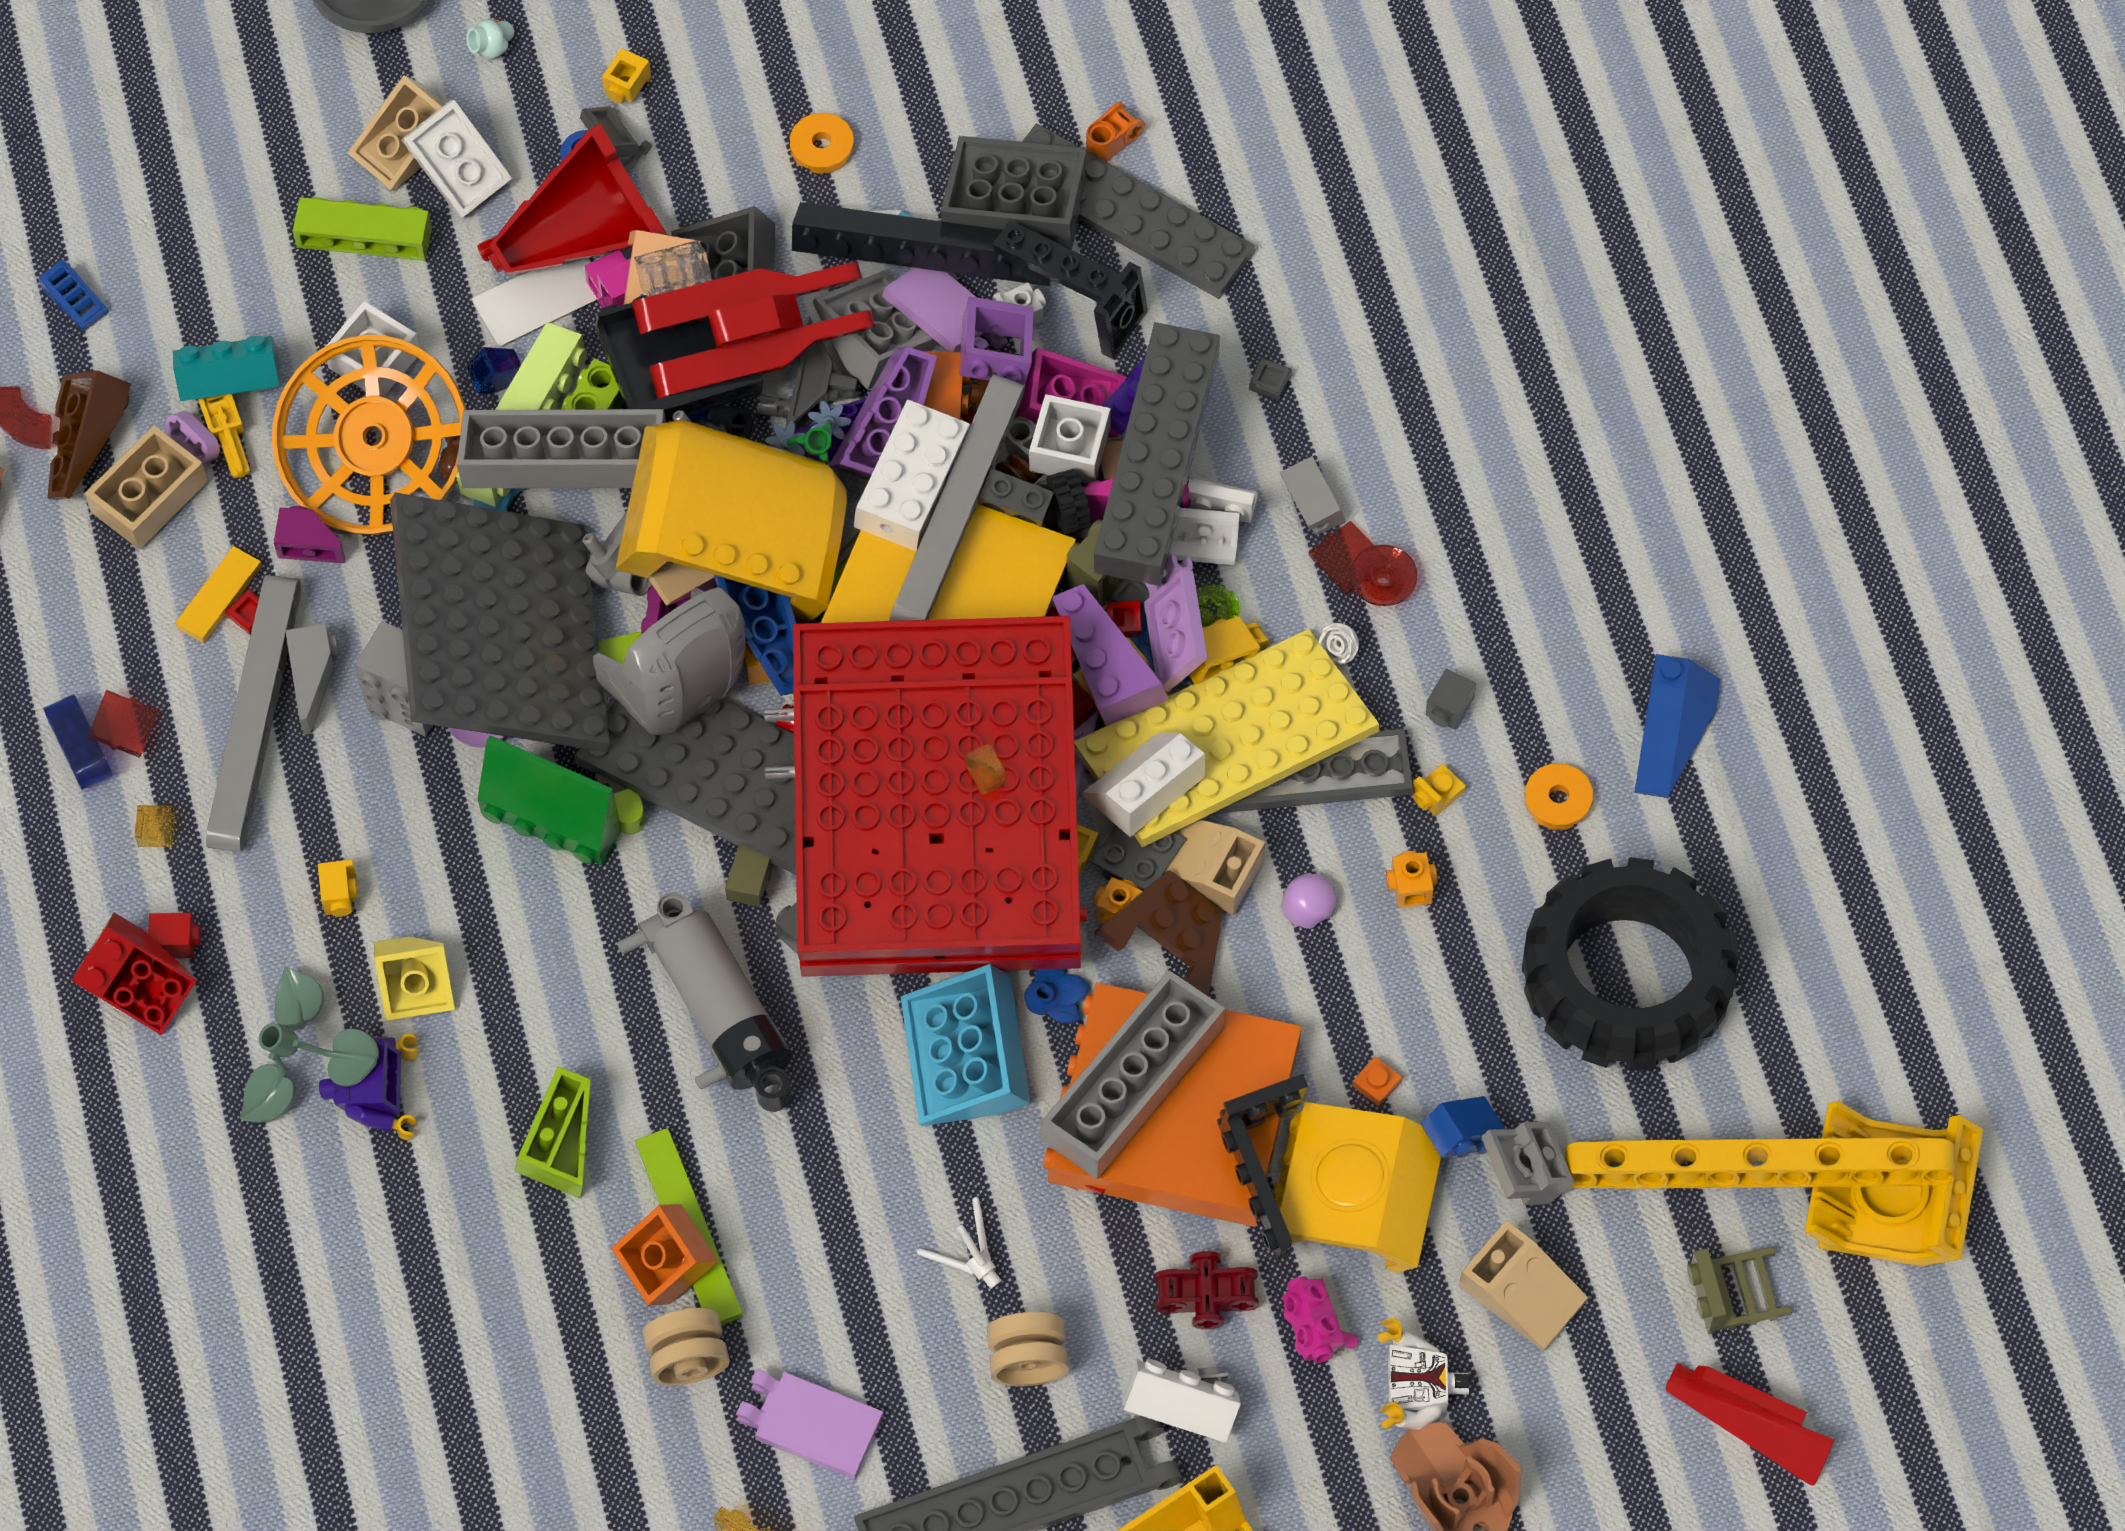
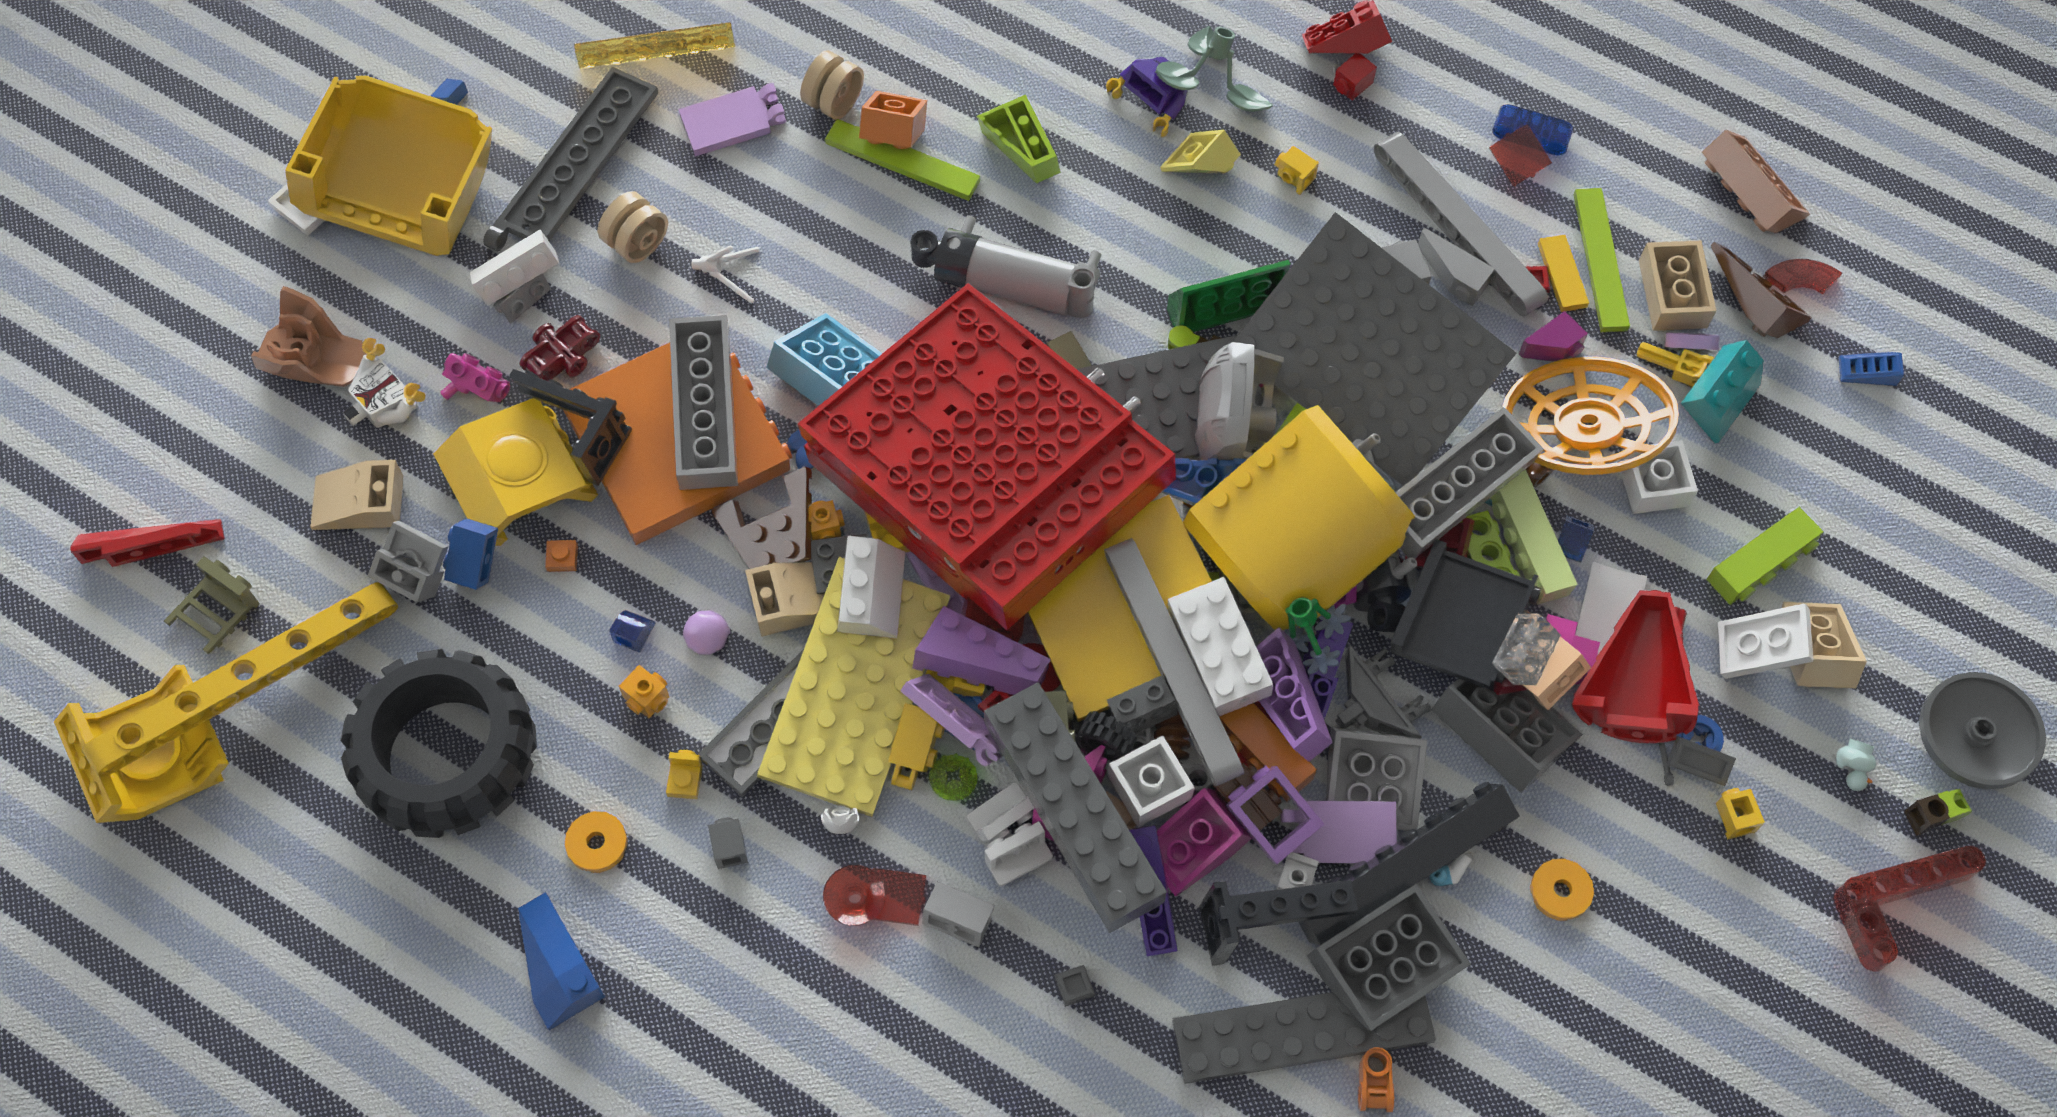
camera: 135 degrees right, 0 degrees up
clear yellow slope [135,805,176,847] -> none
red beam [632,262,875,399] -> none
clear yellow slope [965,744,1006,794] -> none
none -> clear blue brick [609,610,656,653]
none -> lime tile [1573,188,1630,332]

